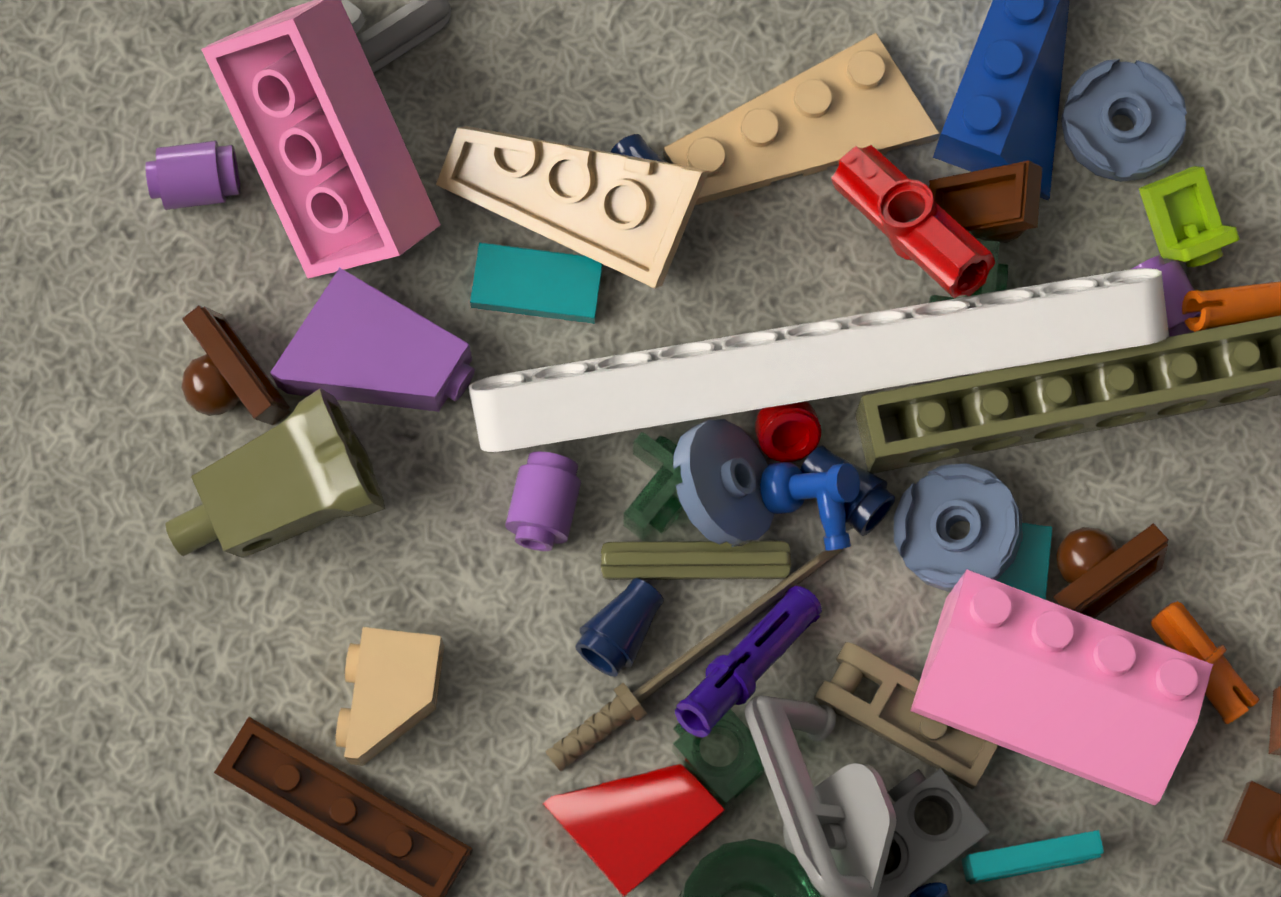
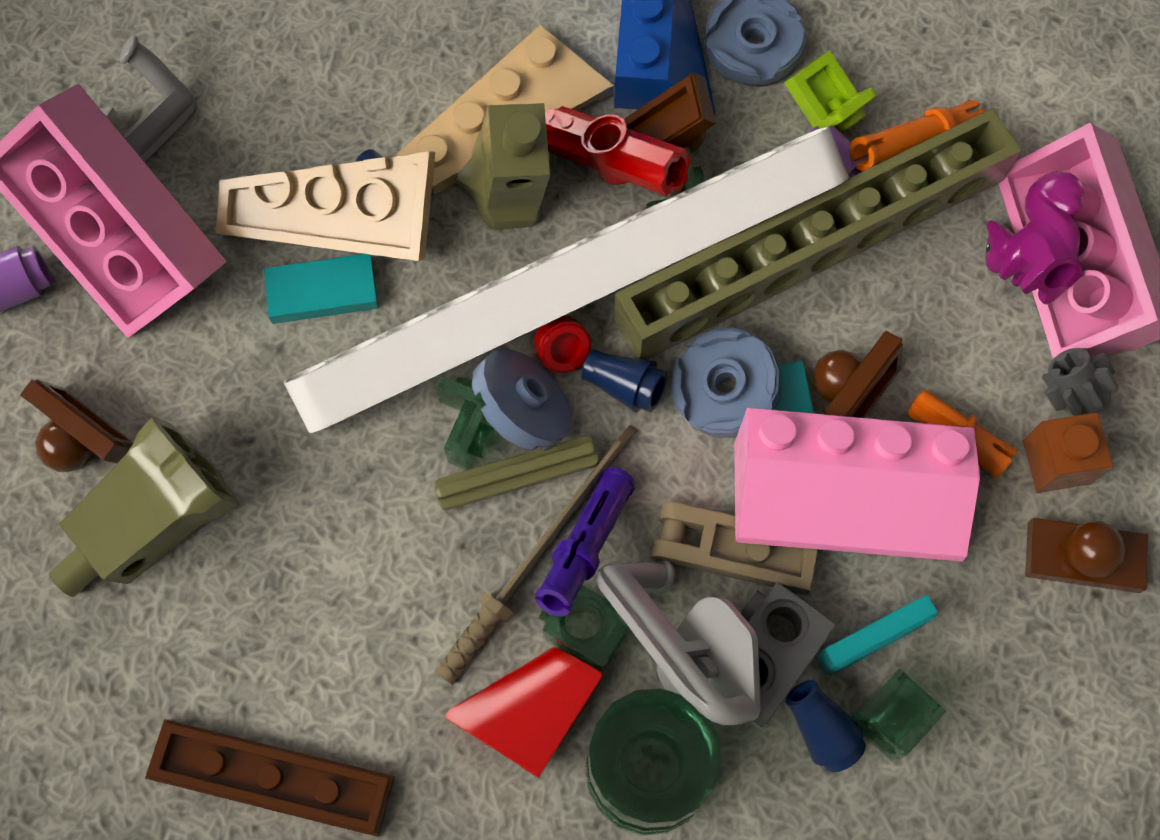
camera: 15 degrees left, 5 degrees down
medium lavender slope [270,267,475,412] -> none
tan slope [336,627,445,766] -> none
medium lavender brick [505,451,581,551] -> none
dark blue cone [575,578,664,677] -> none
blue piece [760,462,860,550] -> none
none -> olive piece [457,103,550,230]

